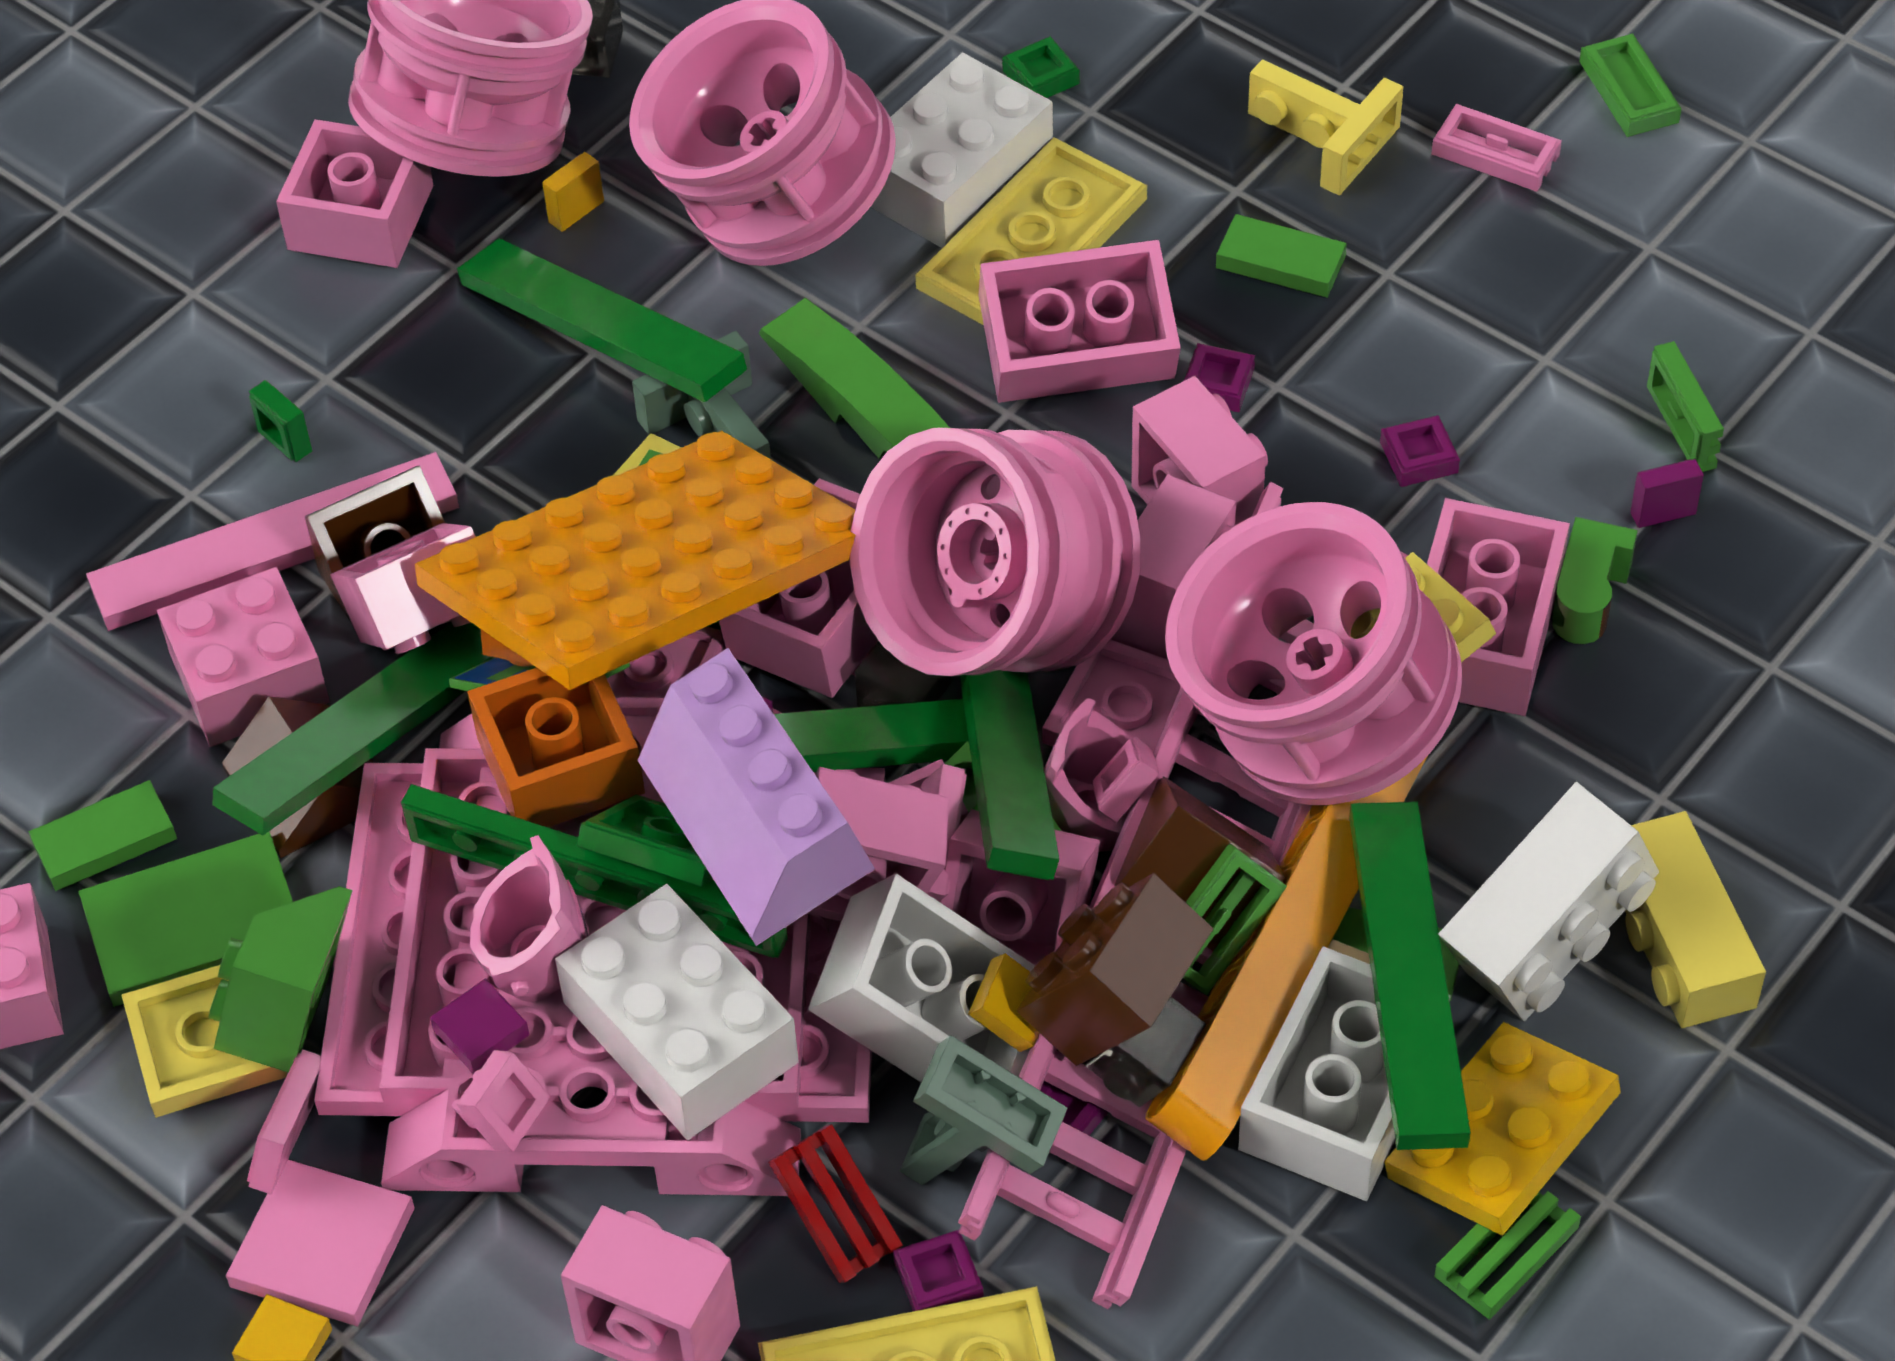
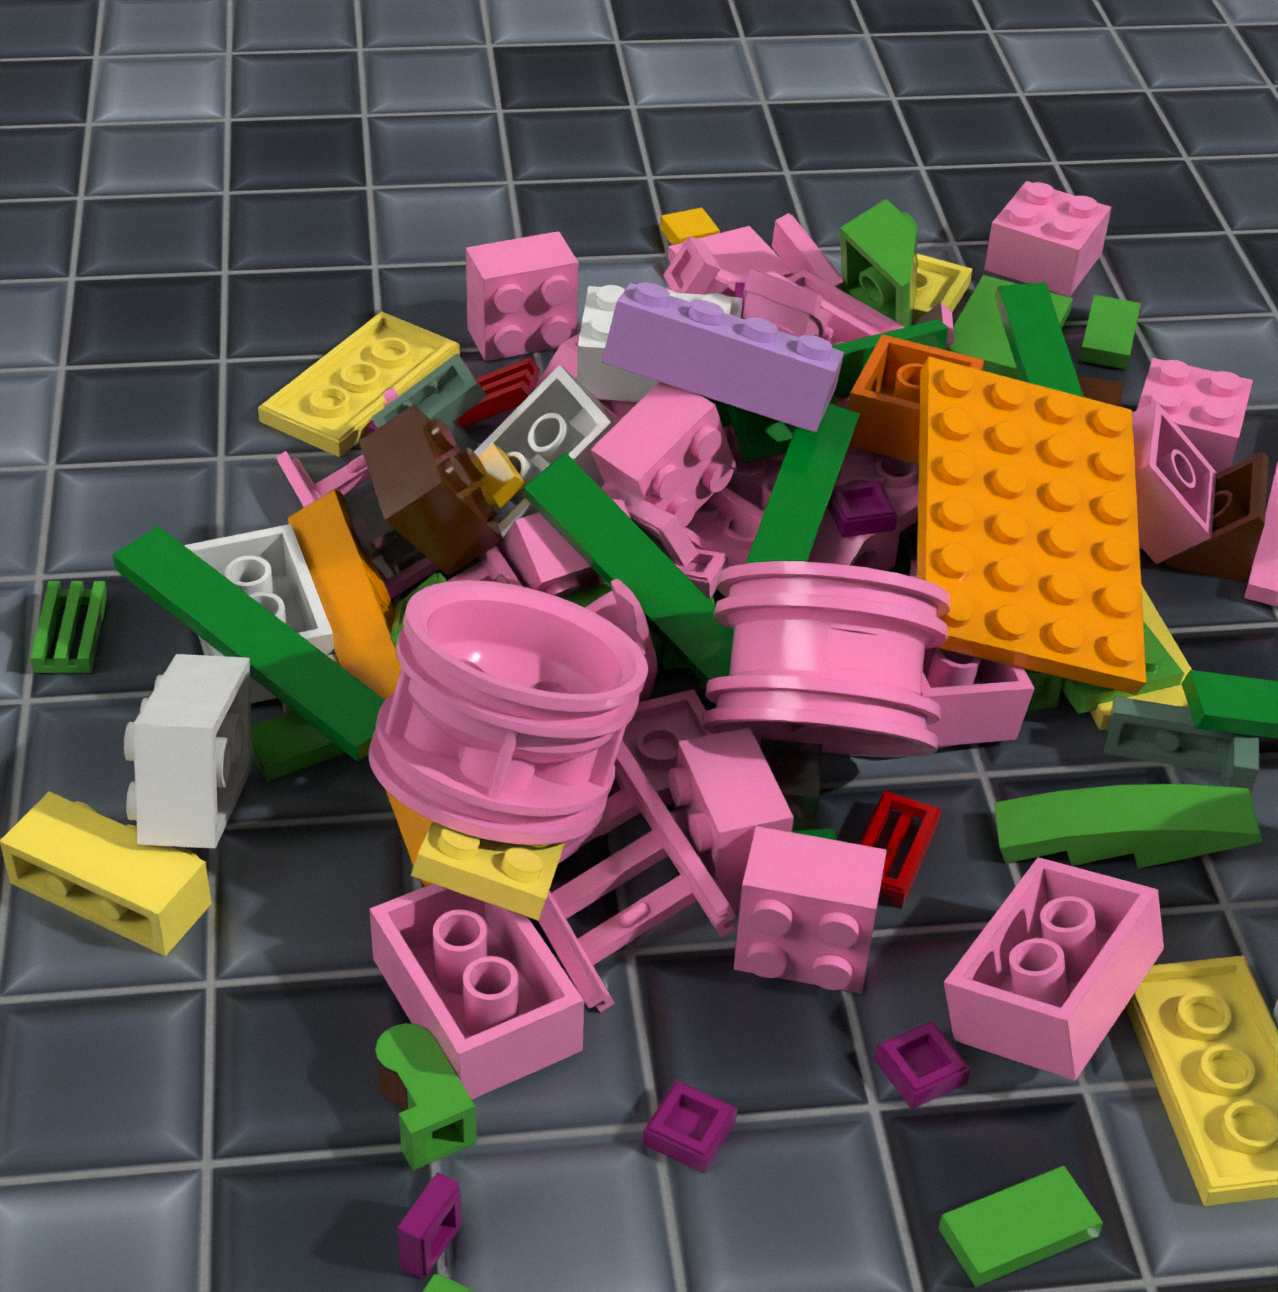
camera: 130 degrees right, 10 degrees down
yellow plate [1384,1022,1621,1236] -> none

